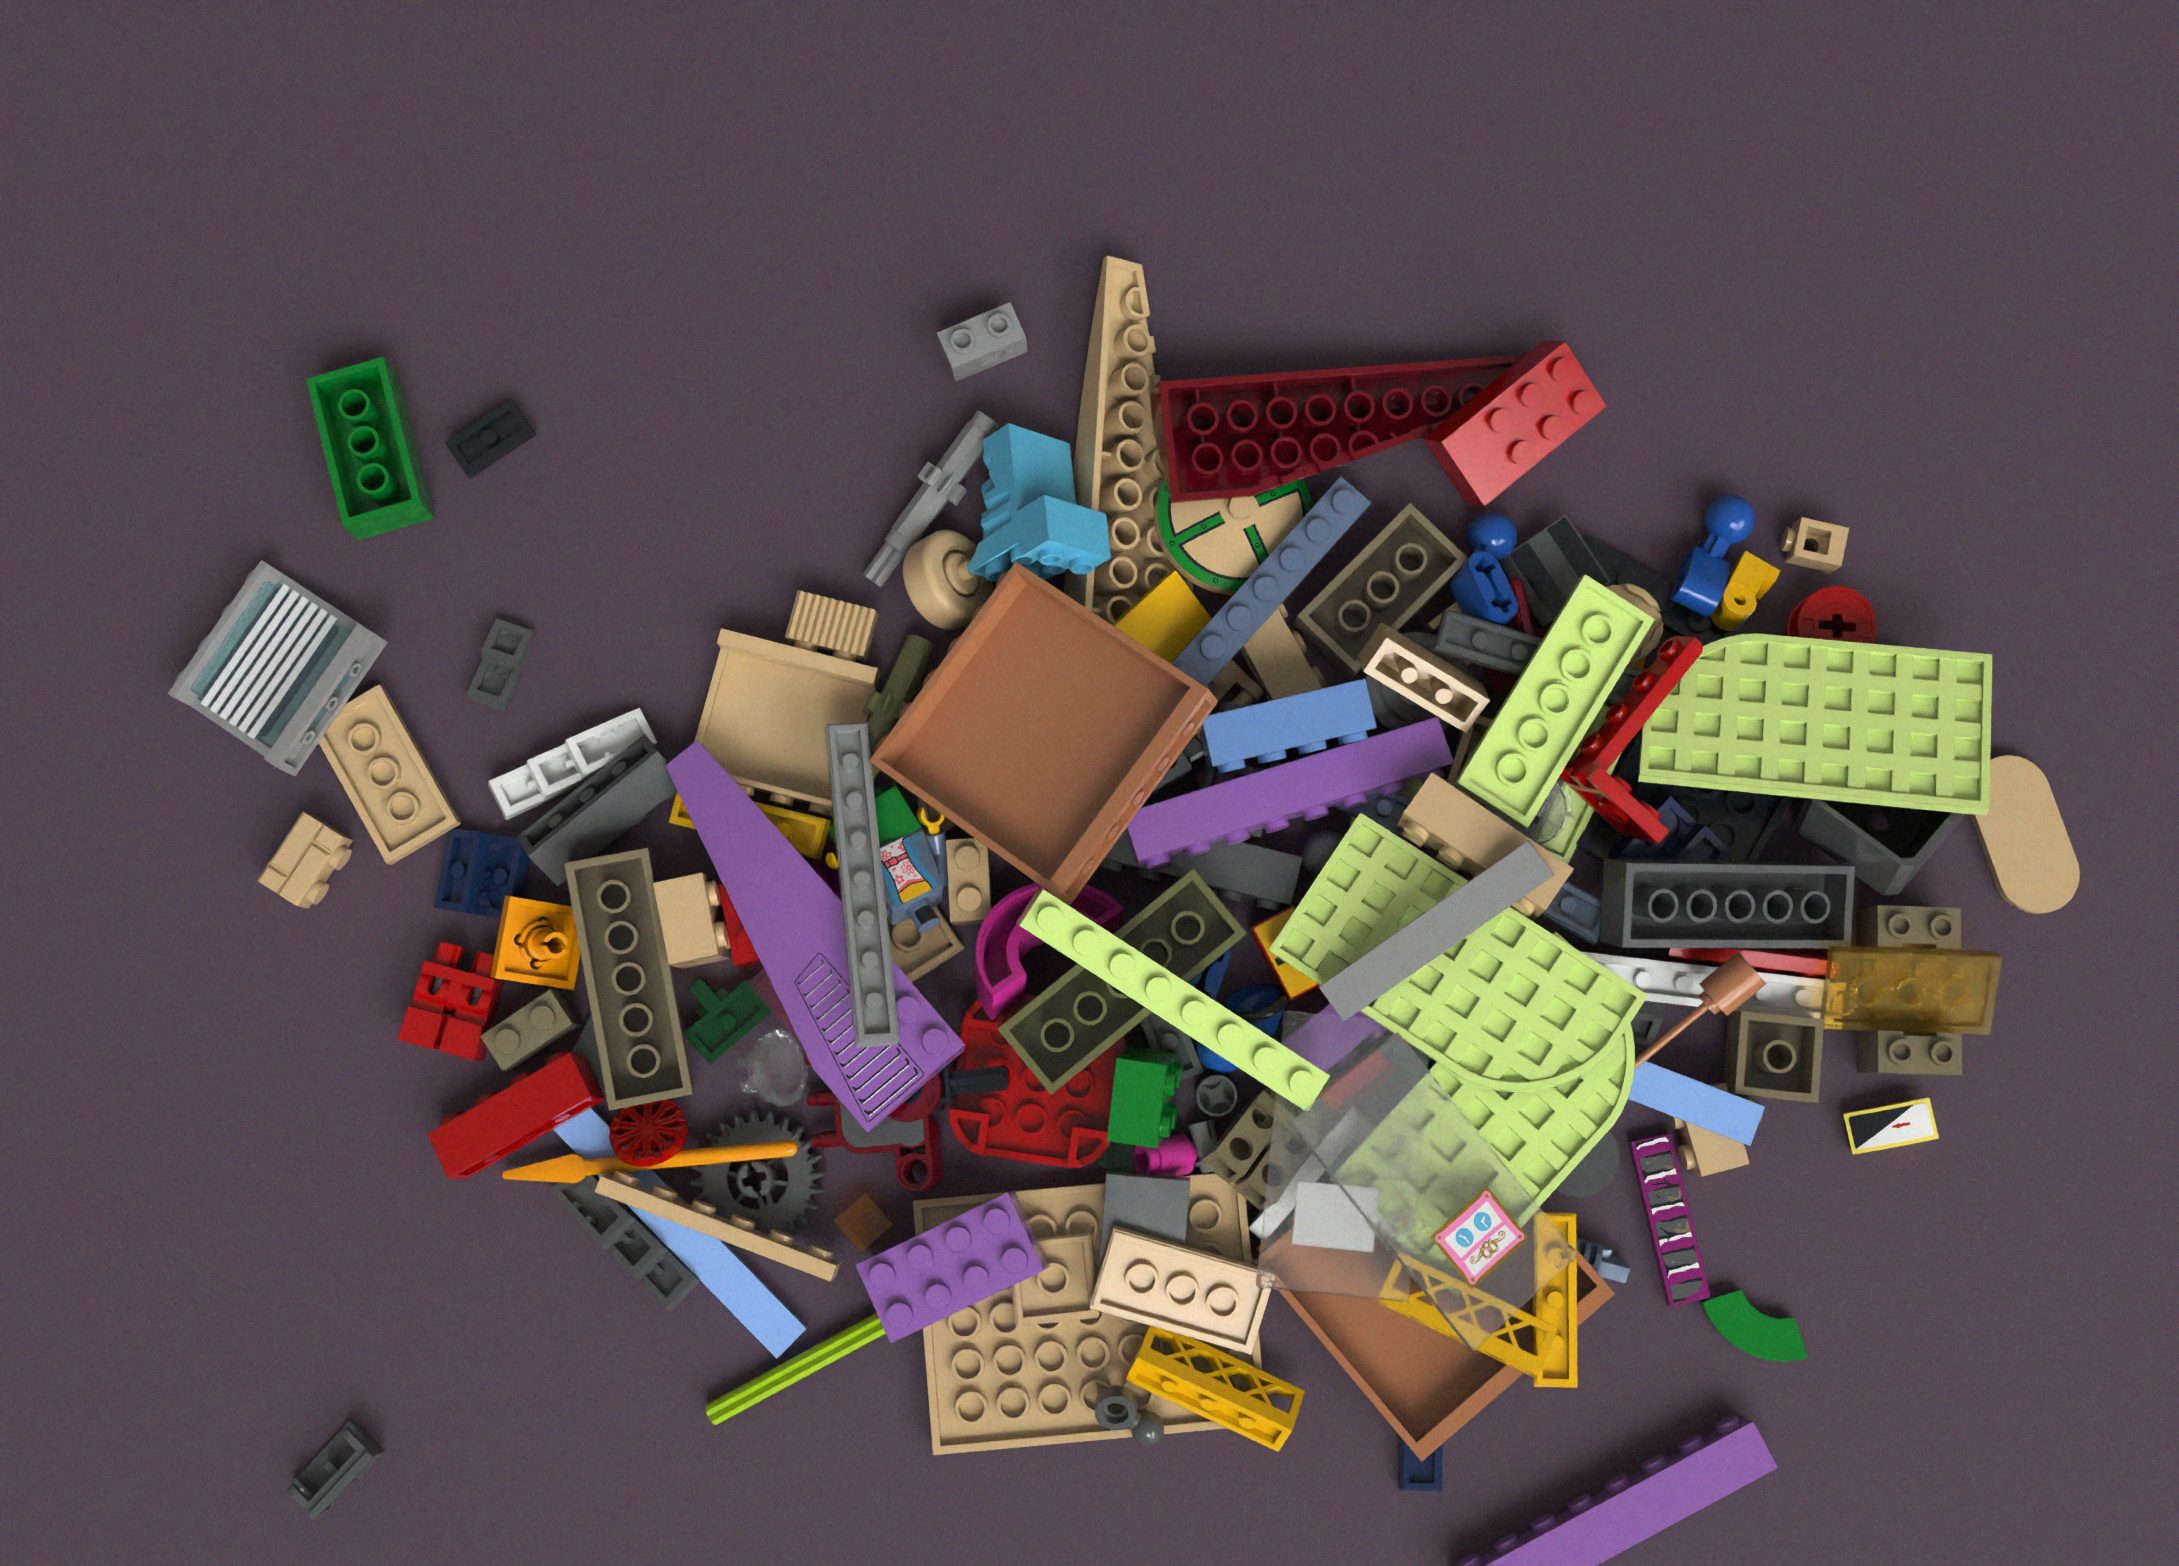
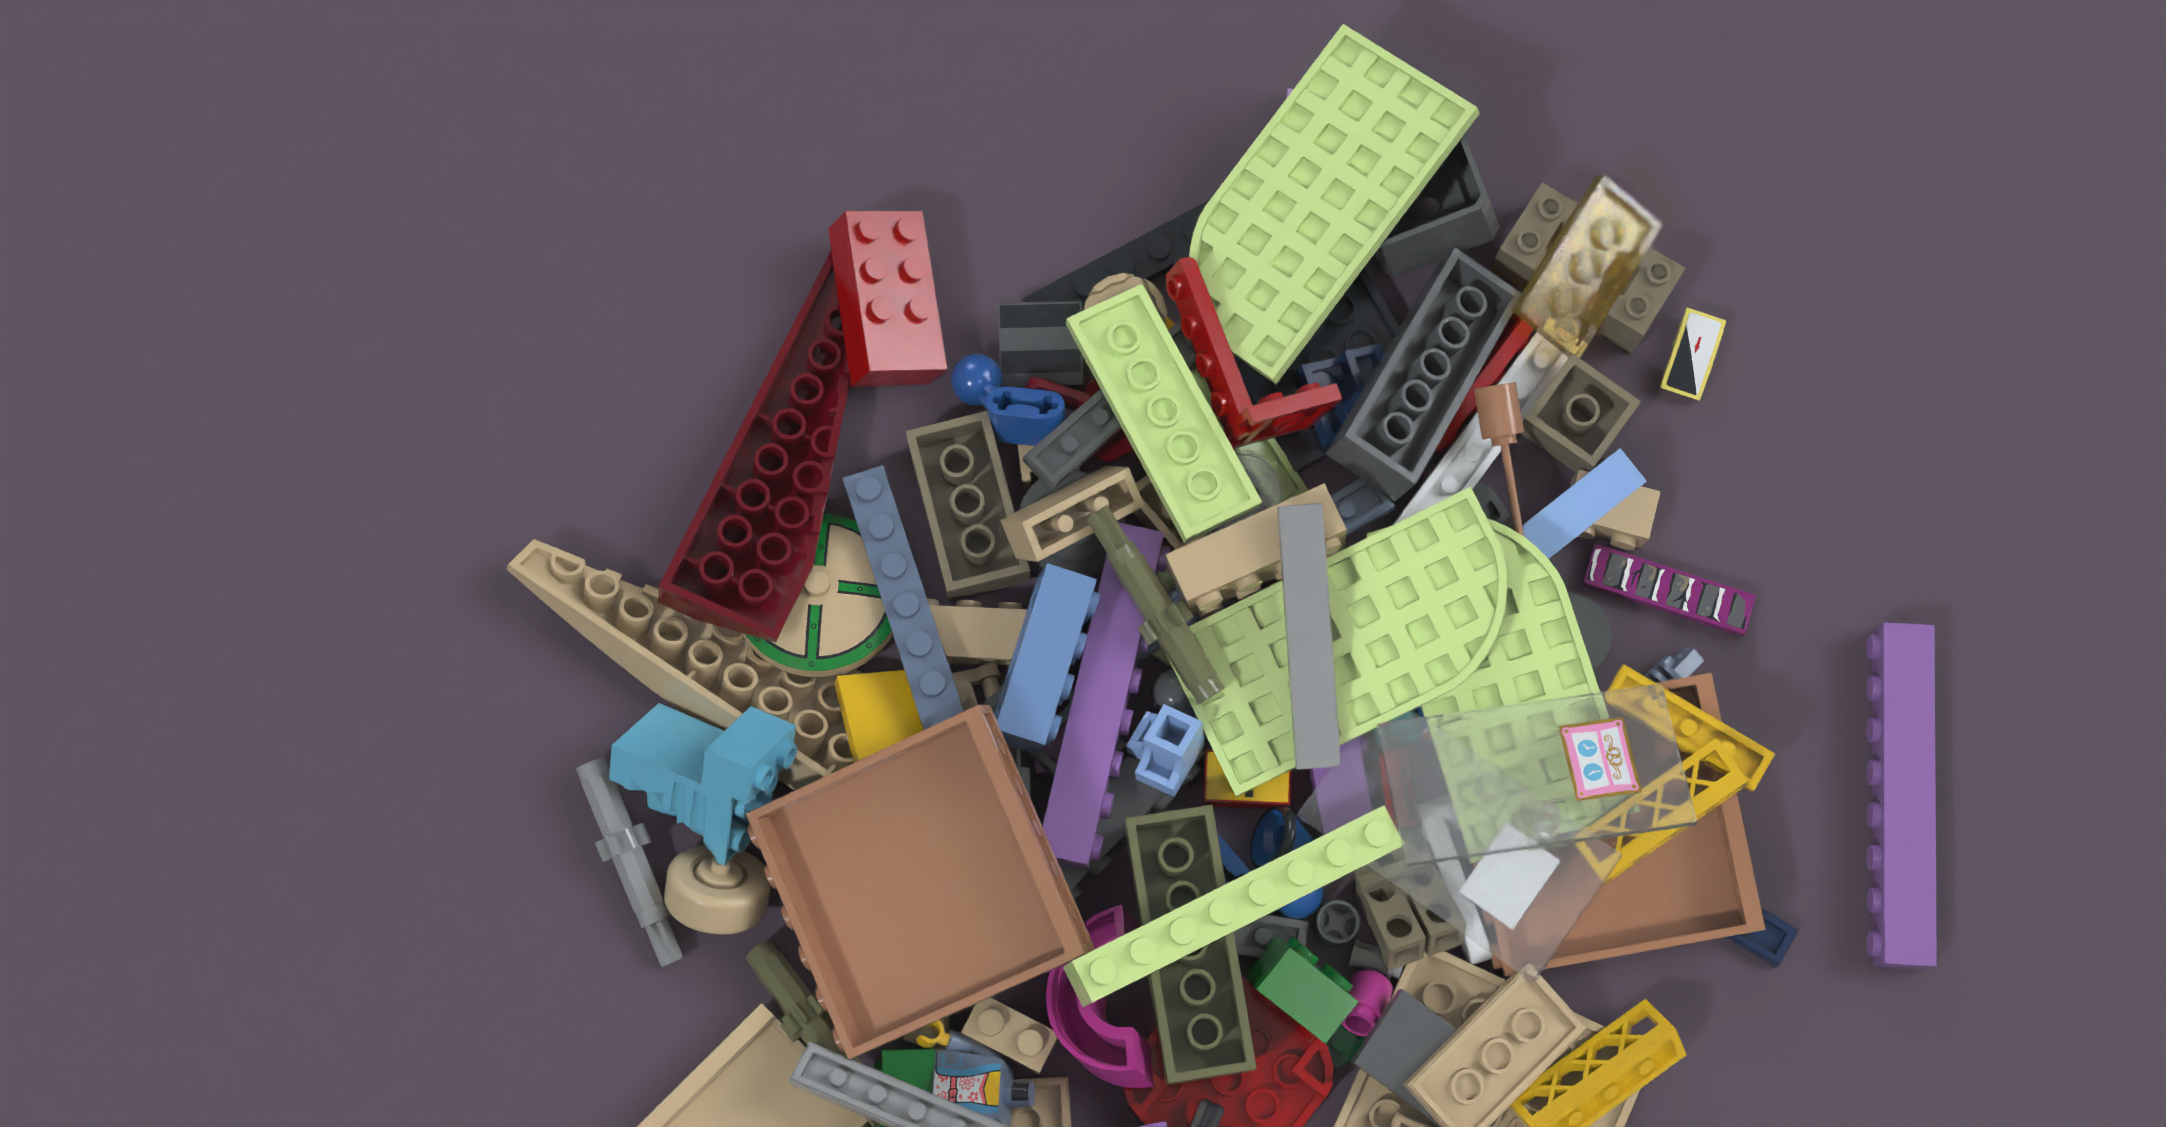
camera: 65 degrees left, 5 degrees down
tan brick [785,590,879,662] -> none
light grey brick [937,302,1027,382] -> none
blue beam [1670,493,1756,618] -> none
green tile [1699,1288,1808,1362] -> none
yellow leg [1710,550,1780,631] -> none
tan brick [1780,517,1849,575] -> none
red piece [1785,586,1878,644] -> none
tan tile [1969,755,2080,914] -> none
none -> olive piece [1086,506,1225,704]
none -> light blue brick [1126,704,1205,797]

